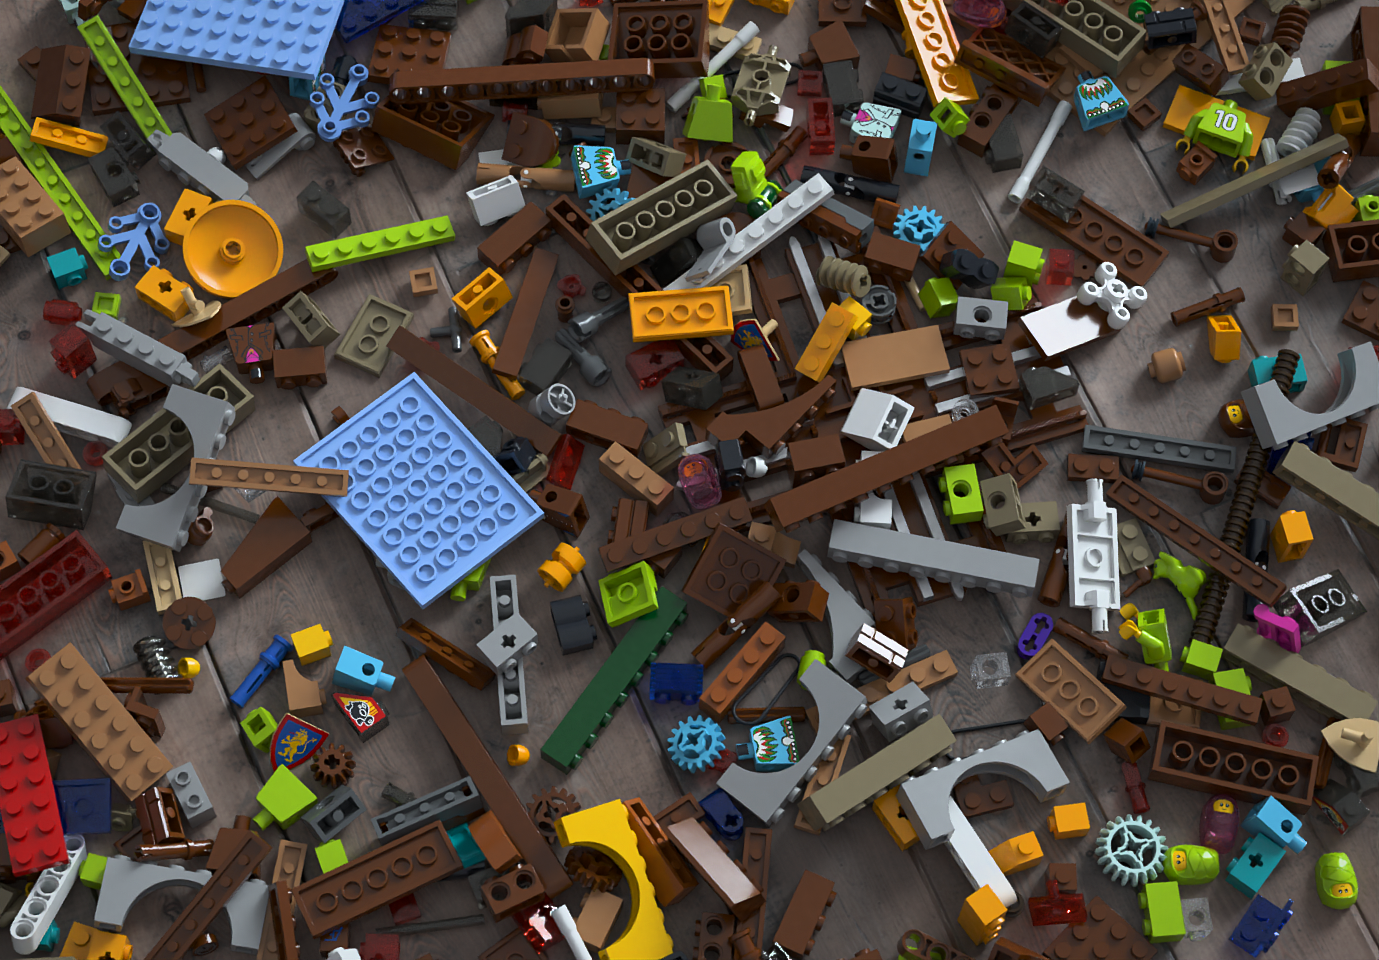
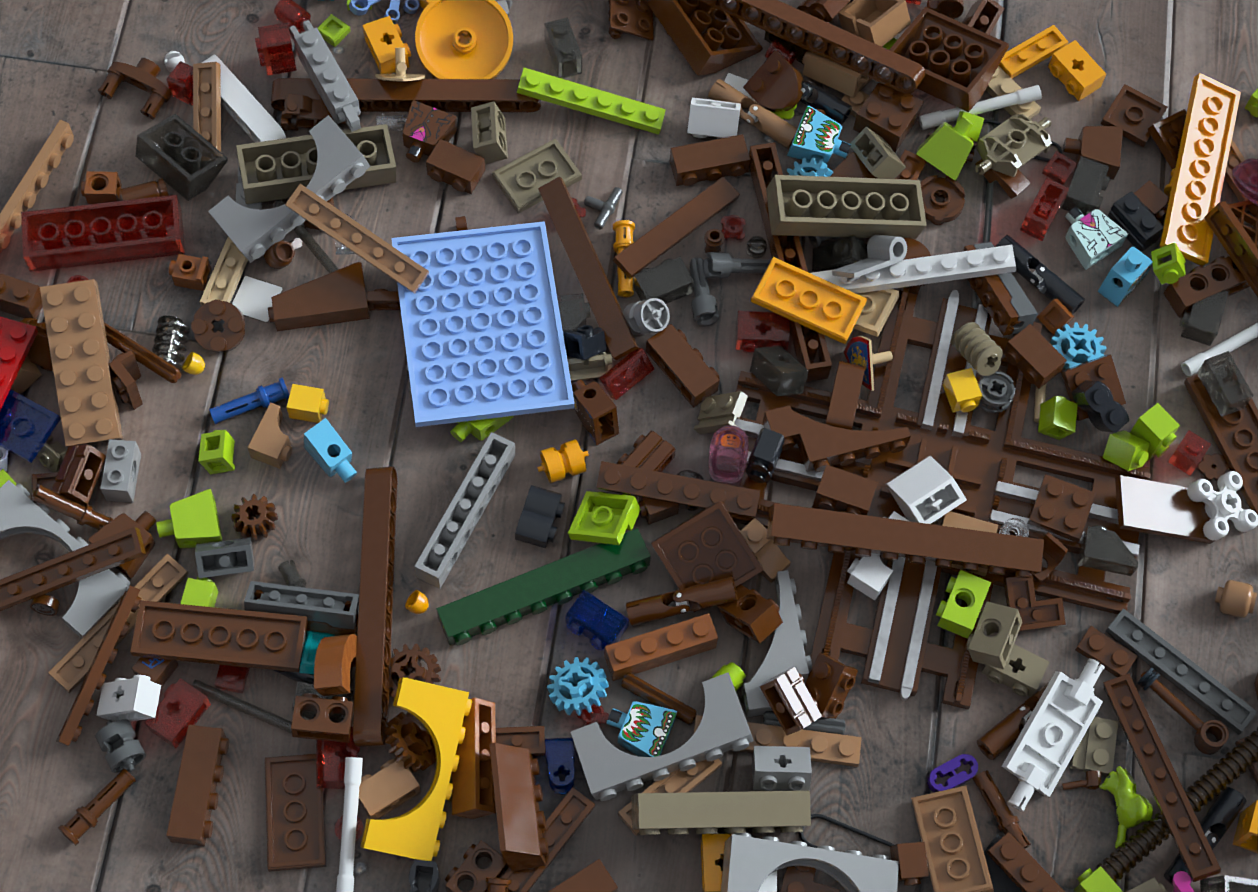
camera: 30 degrees right, 0 degrees up
clear red plate [83,441,108,466] -> none
shield [270,713,329,772] -> none
slope [331,692,390,743] -> none
reddish brown plate [395,618,496,691] -> none
medium nougat plate [409,267,438,297] -> none
light orange brick [451,267,513,329] -> none
light grey brick [476,612,538,676] -> none
medium nougat brick [599,441,674,517] -> none
lime piece [731,151,783,219] -> none
black piece [732,653,800,726] -> none
white hinge [746,457,768,478] -> none
reddish brown pin [763,126,808,180] -> none
light orange brick [795,302,858,383] -> none
light grey brick [827,519,1039,598] -> none
reddish brown torso [839,135,898,183] -> none
medium nougat tile [840,325,950,391] -> none
light grey brick [953,296,1008,341] -> none
clear brick [969,652,1011,689] -> none
lime torso [1119,603,1172,671] -> none

